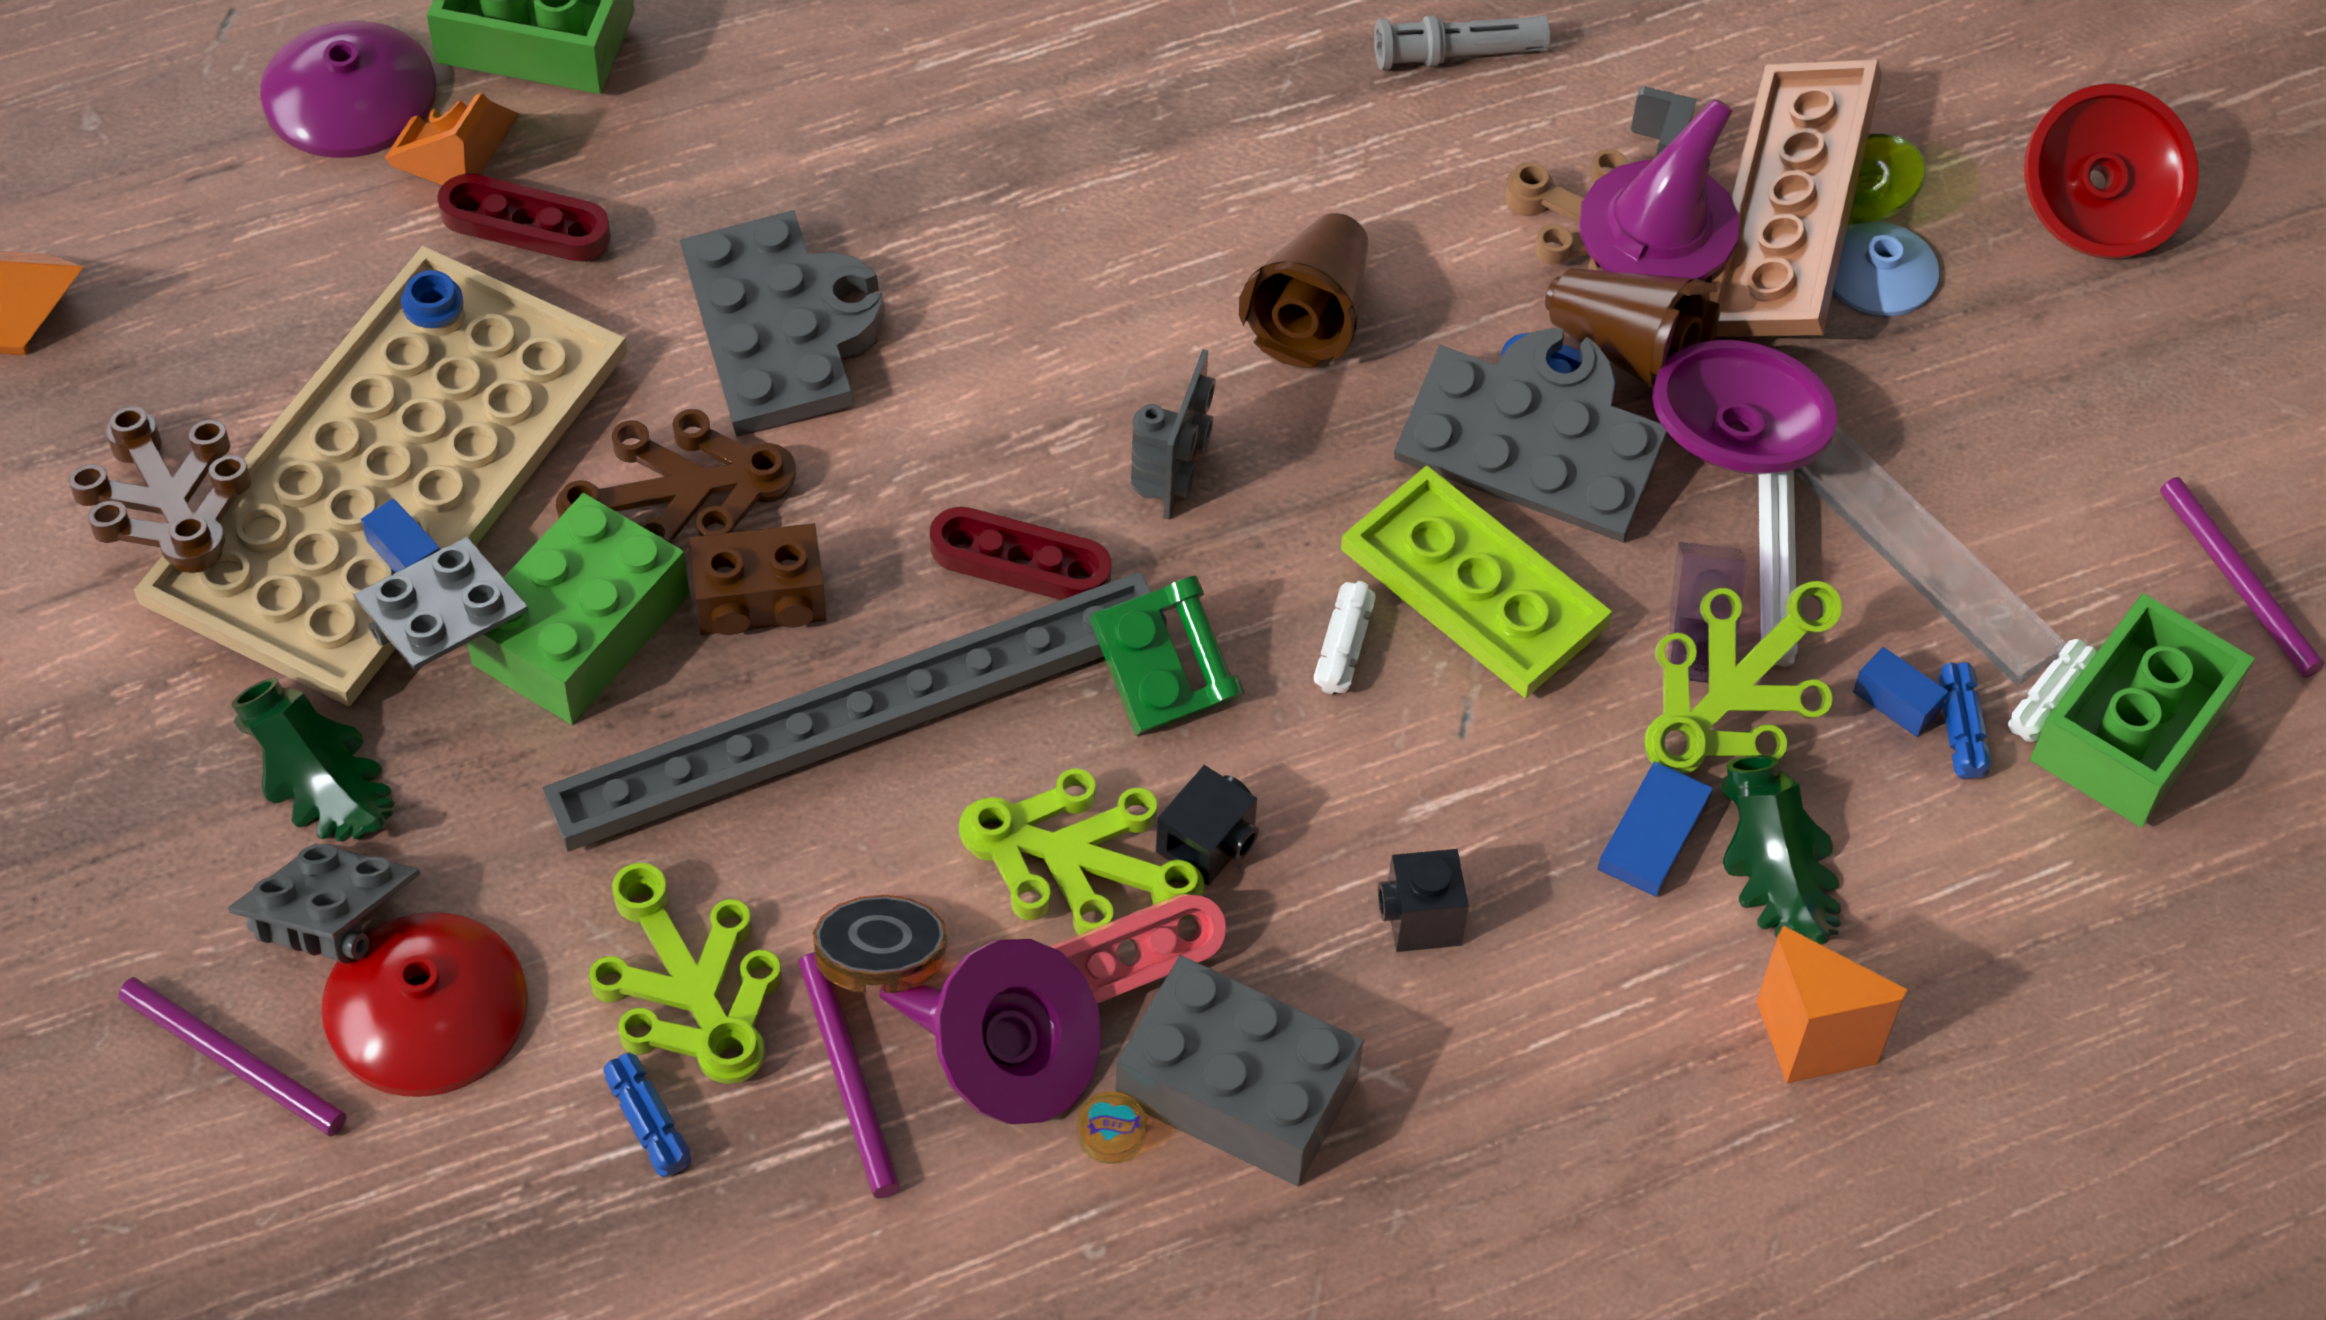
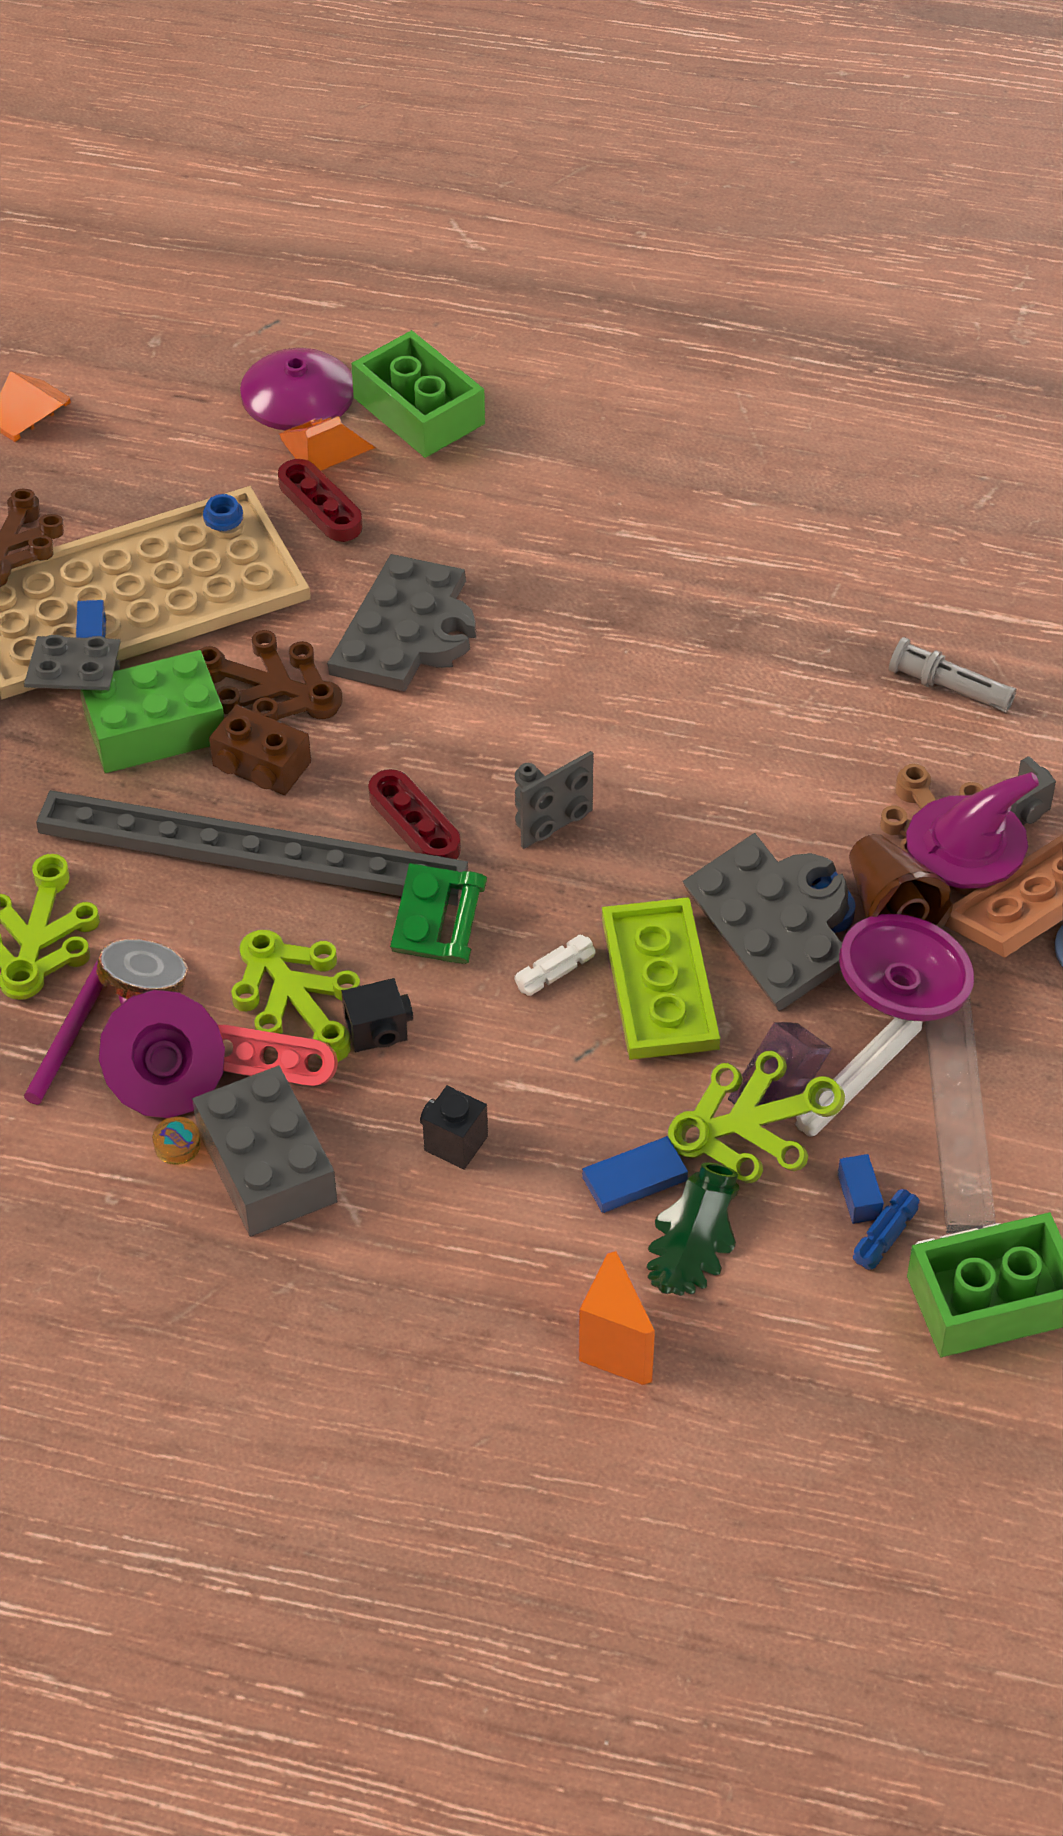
camera: 40 degrees right, 5 degrees down
reddish brown cone [1239,213,1369,368] -> none

